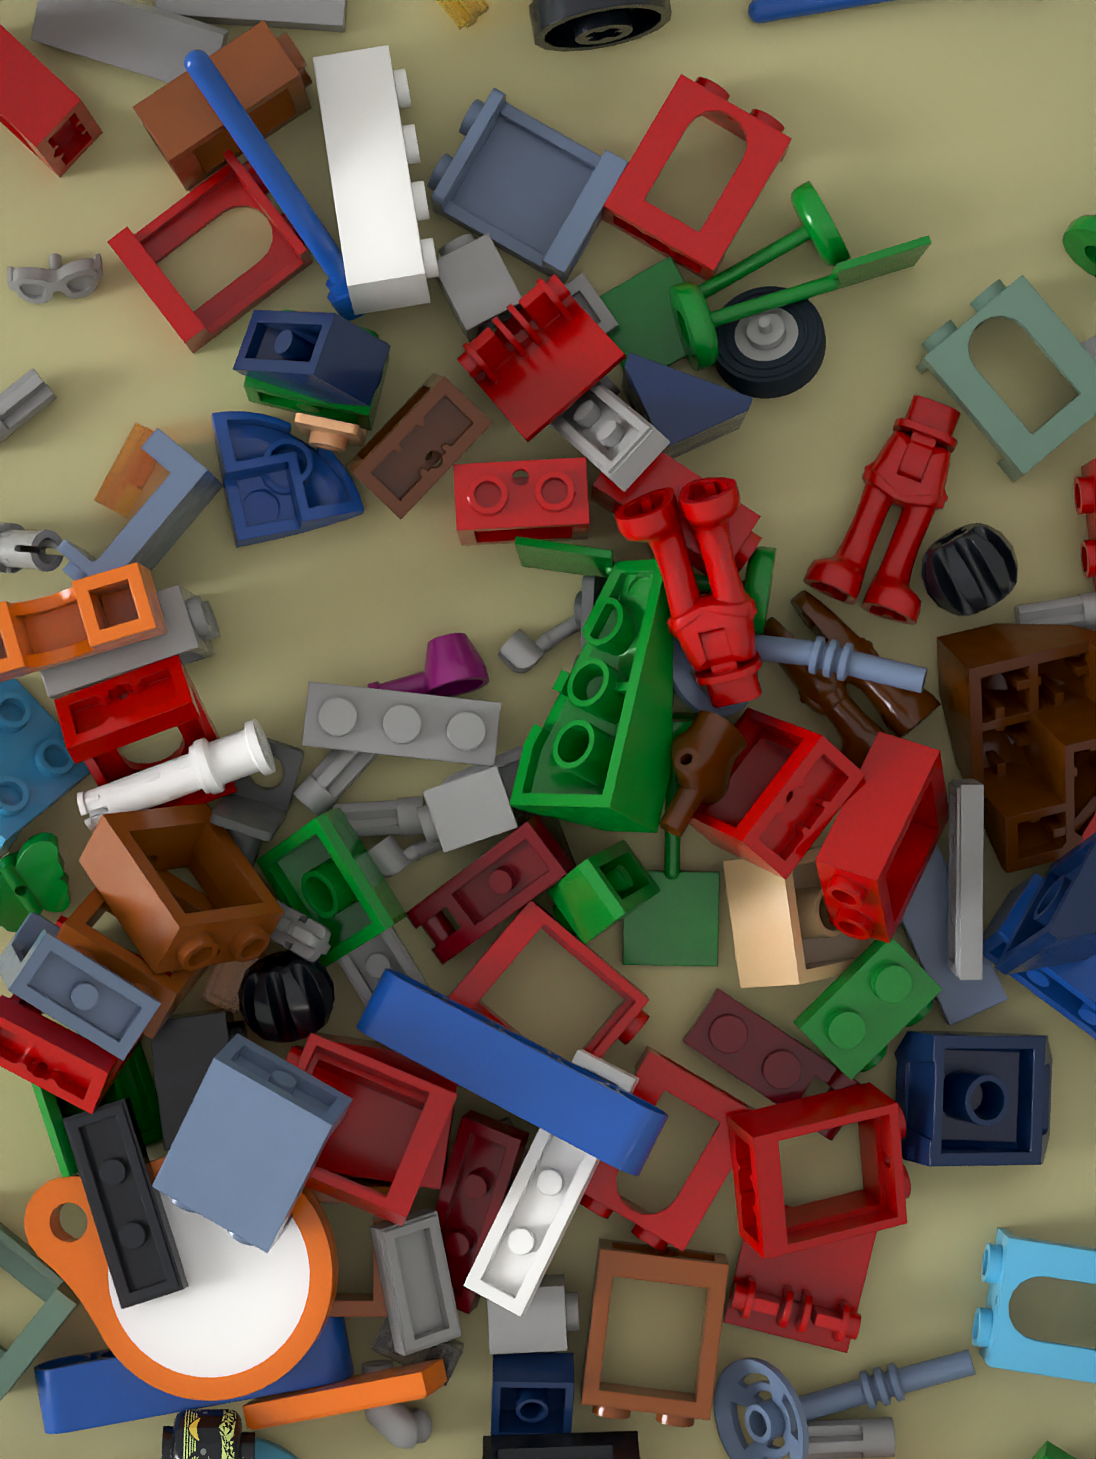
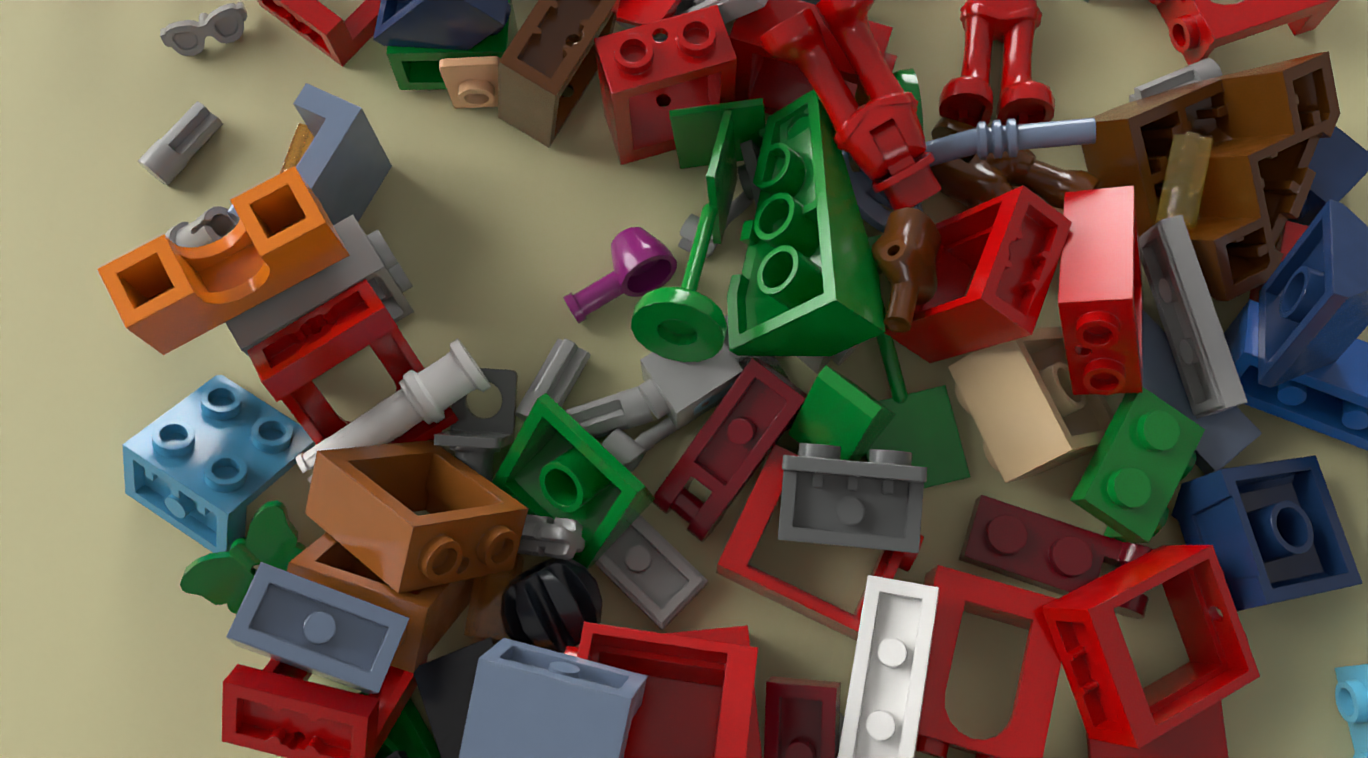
camera: 15 degrees left, 15 degrees down
blue brick [211,411,364,548] -> none
light grey plate [302,681,501,767] -> none
blue beam [356,968,668,1176] -> none
black piece [921,523,1018,616] -> none
none -> green piece [631,109,738,362]
none -> dark grey bracket [778,443,927,553]
none -> clear yellow piece [1156,132,1213,229]

